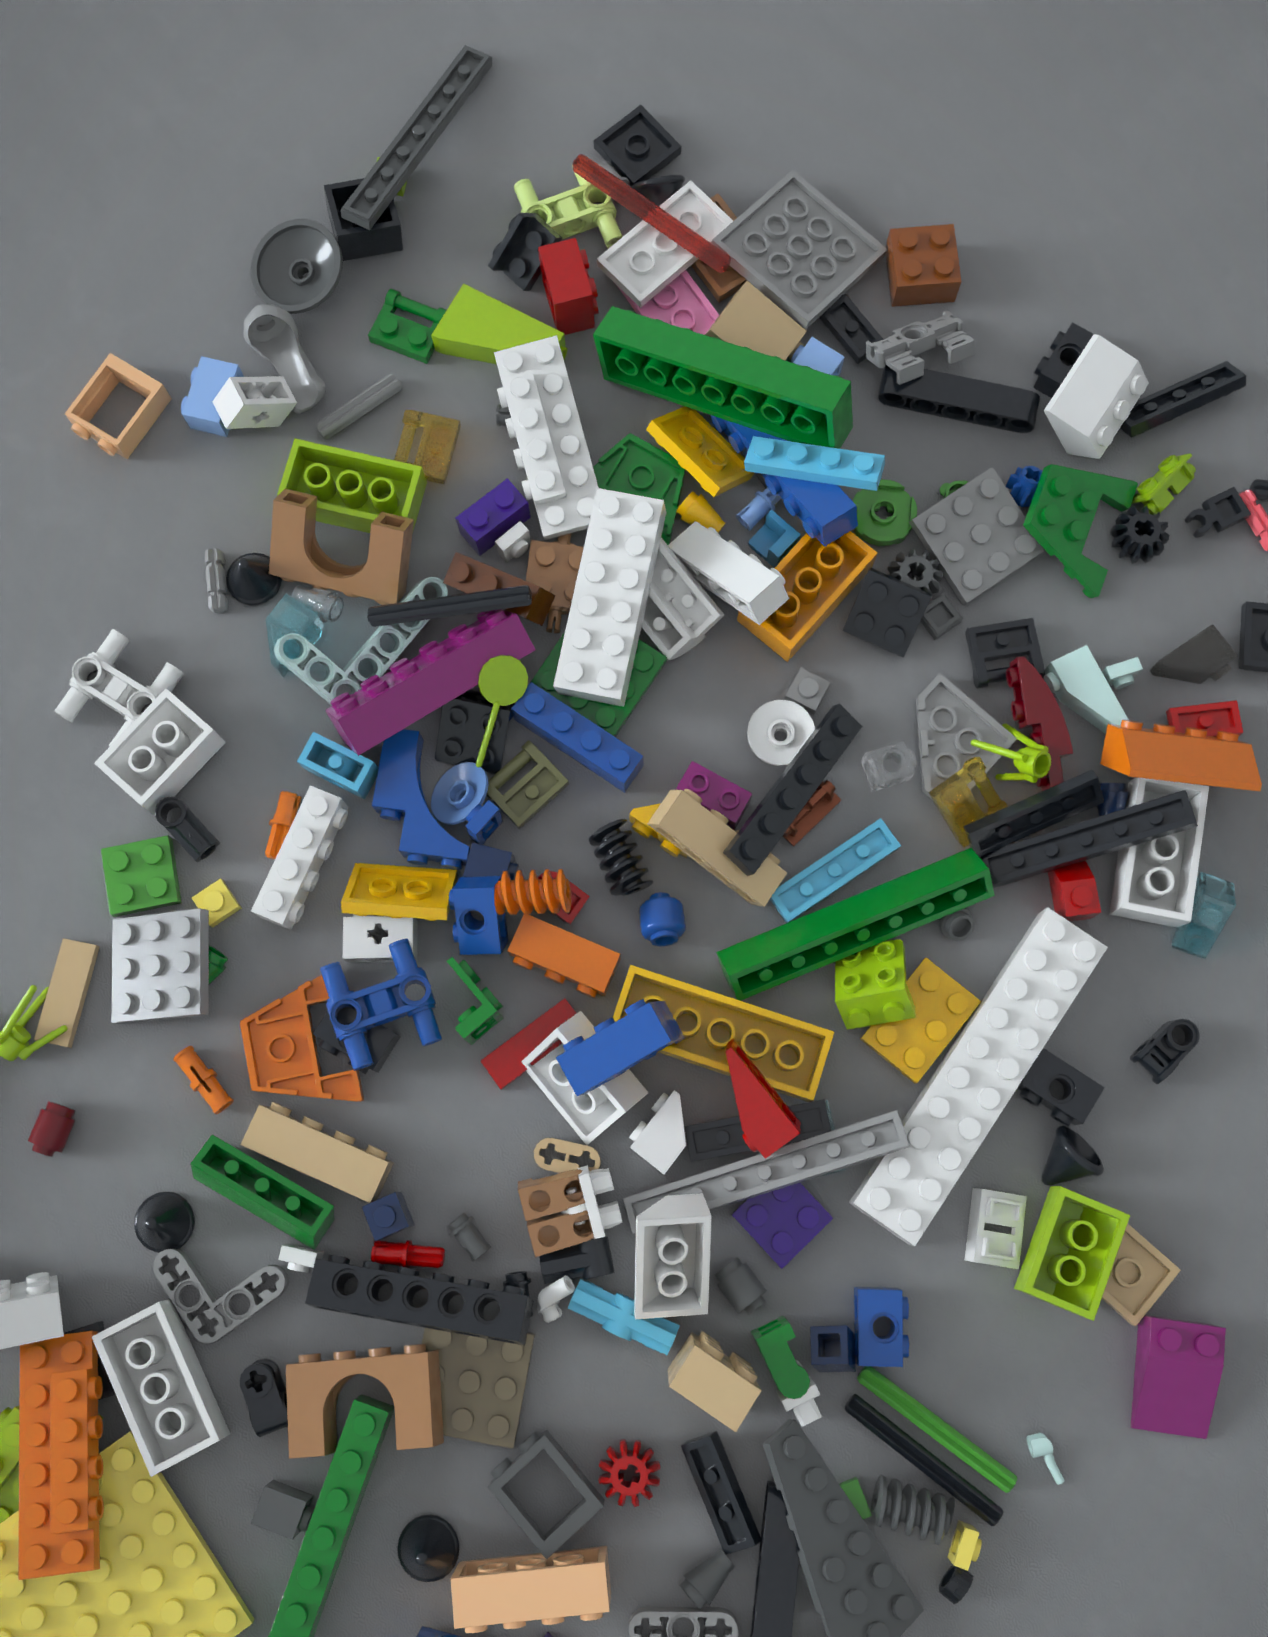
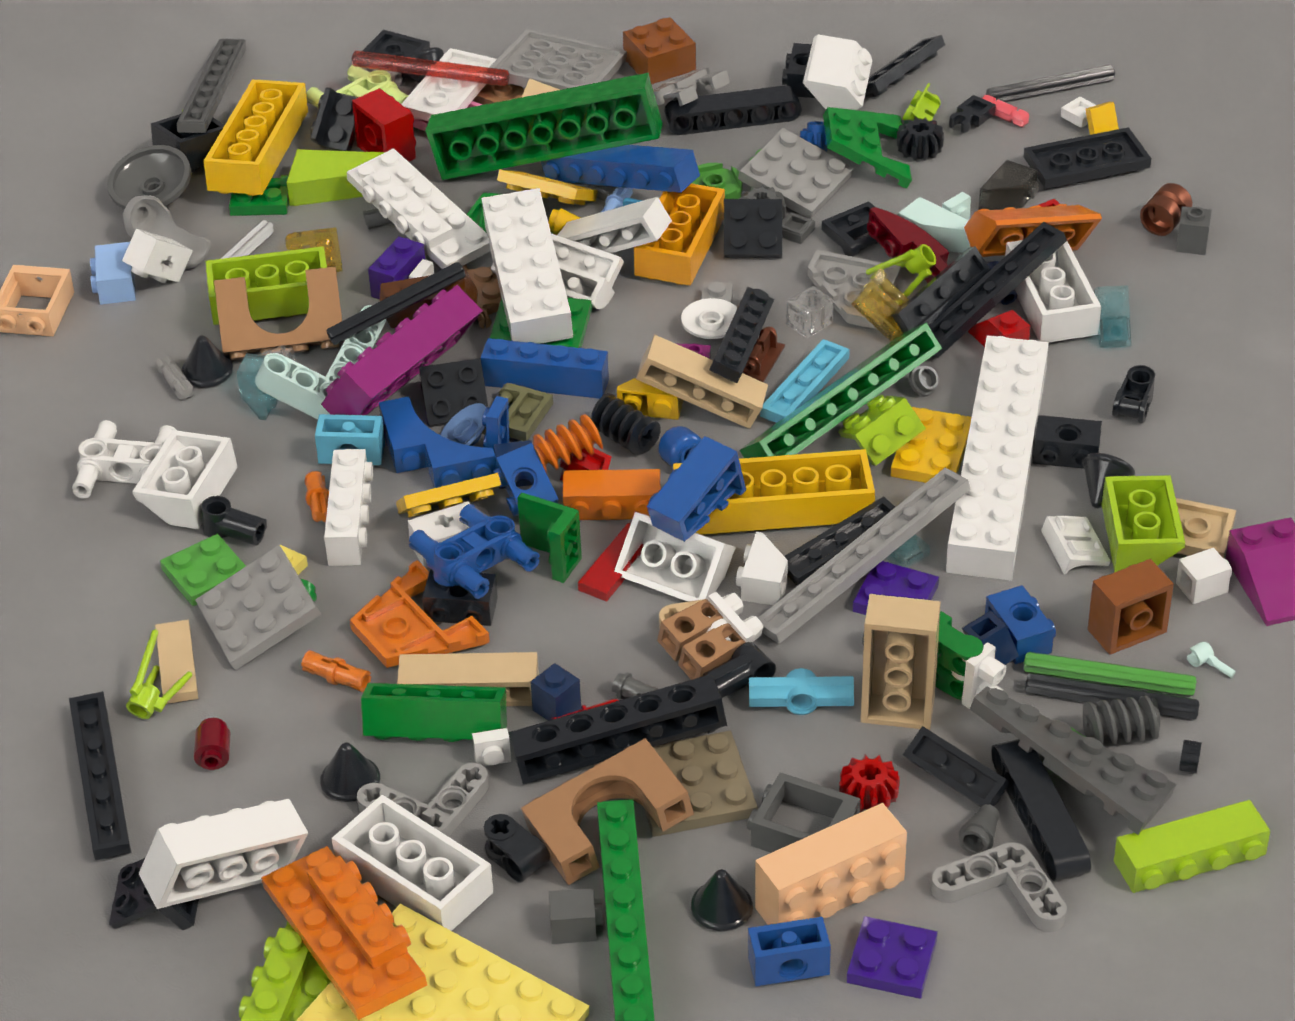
camera: 25 degrees left, 35 degrees down
lime piece [476,655,528,768] -> none
white arm [537,1276,575,1323] -> none
white slope [634,1193,711,1320] -> none
red slope [725,1038,801,1159] -> none
medium azure plate [744,436,885,491] -> none
light yellow plate [947,1520,982,1571] -> none
none -> yellow brick [204,79,308,196]
none -> dark orange brick [1087,559,1174,655]
none -> white brick [1176,548,1232,604]

